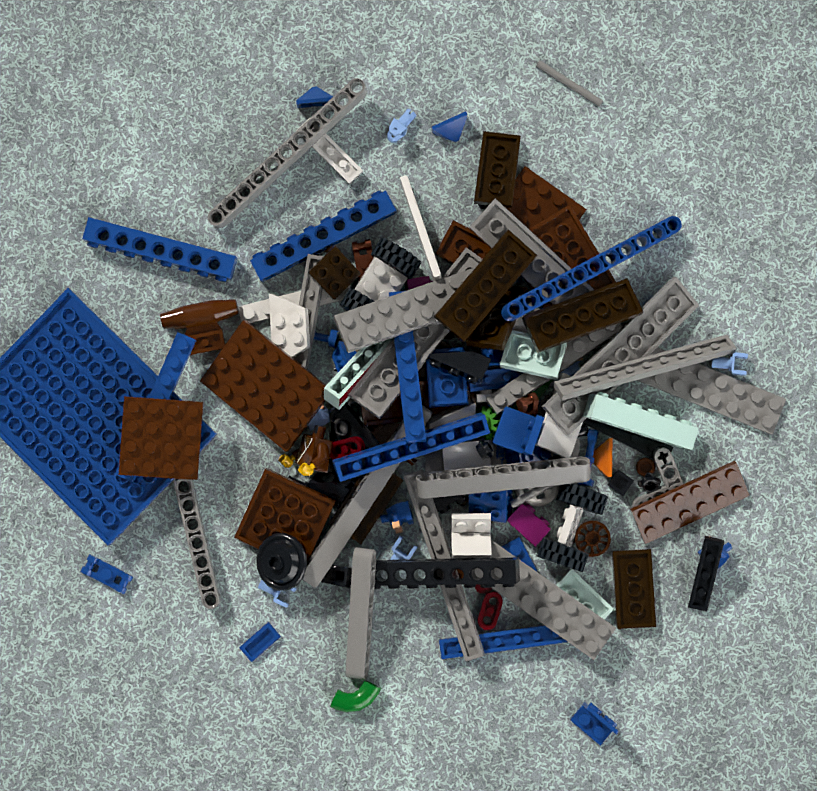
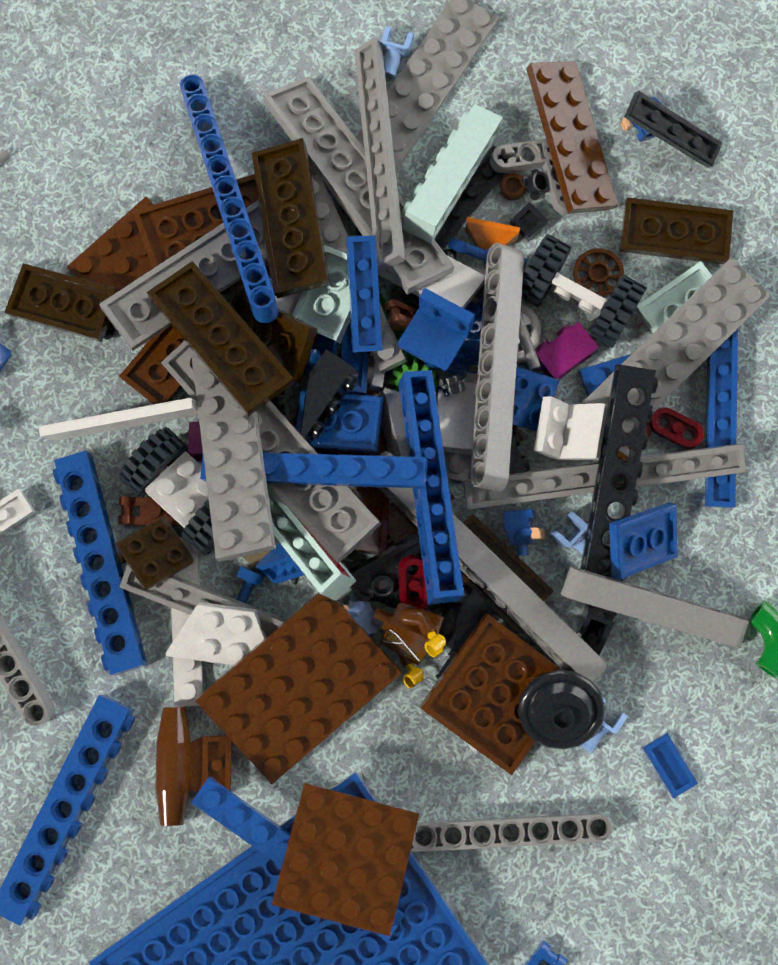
camera: 75 degrees left, 5 degrees down
none -> blue plate [346,235,382,352]
none -> blue tile [609,502,678,580]

